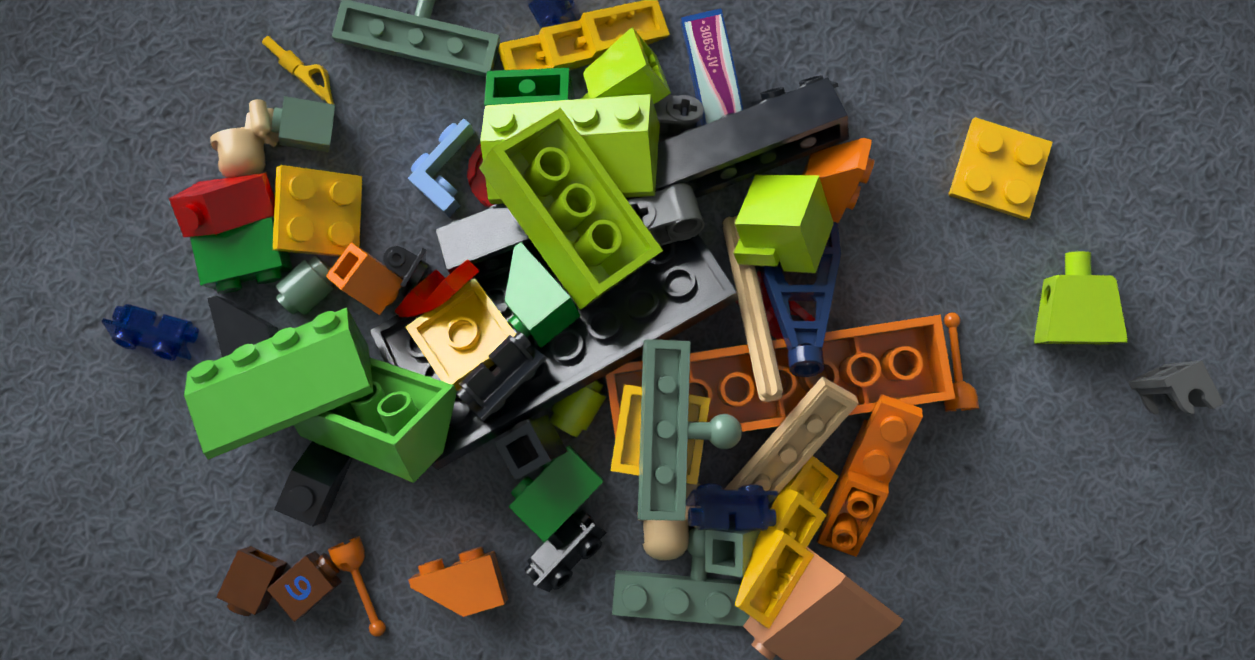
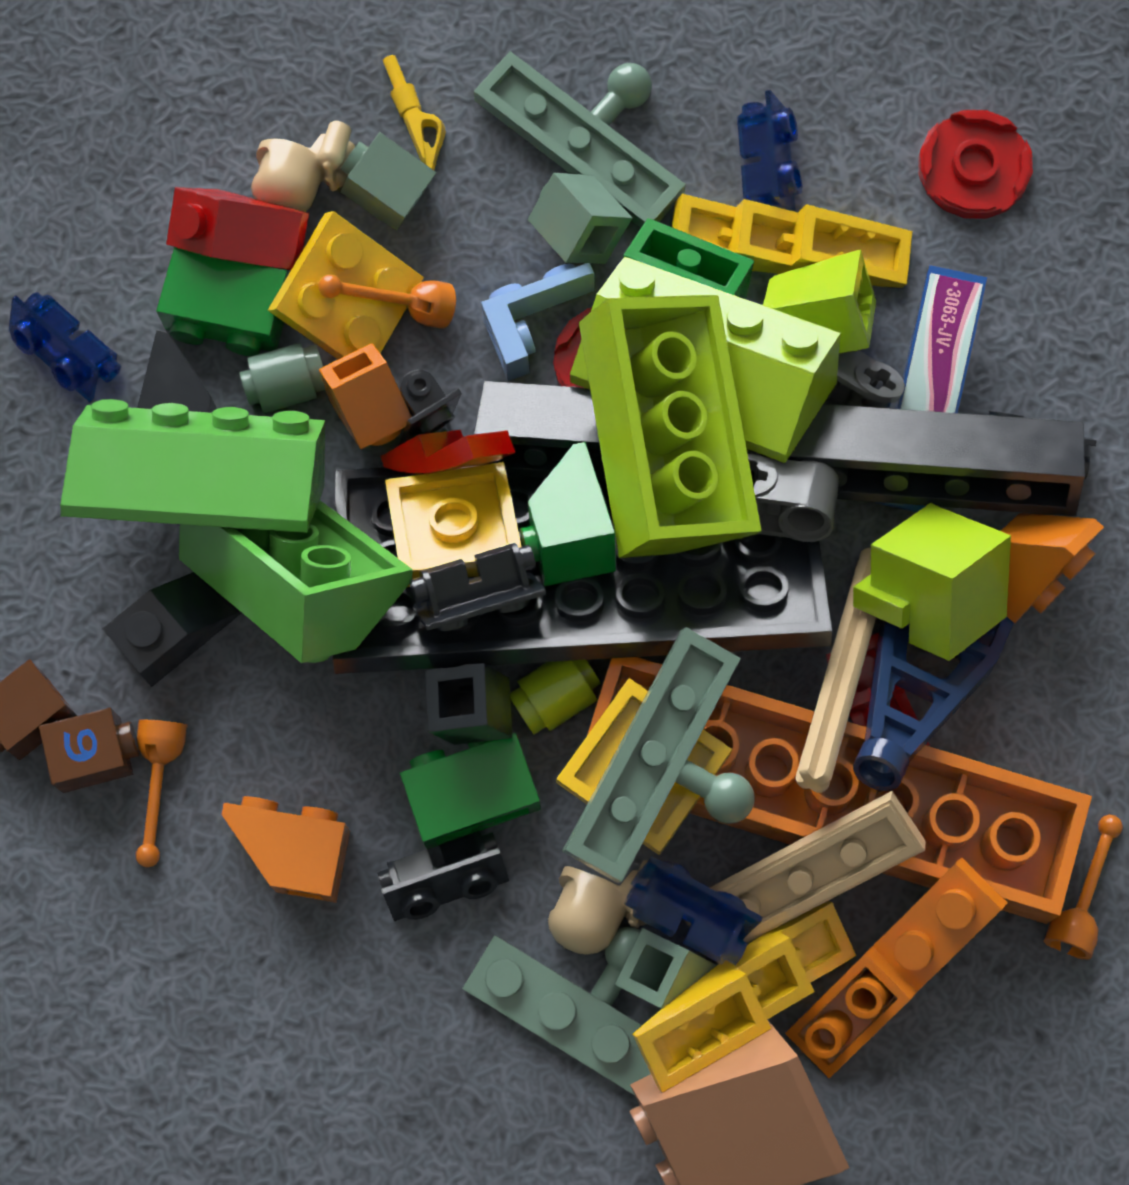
camera: 30 degrees right, 10 degrees down
none -> orange hinge [318,275,456,329]
none -> sand green brick [527,173,632,264]

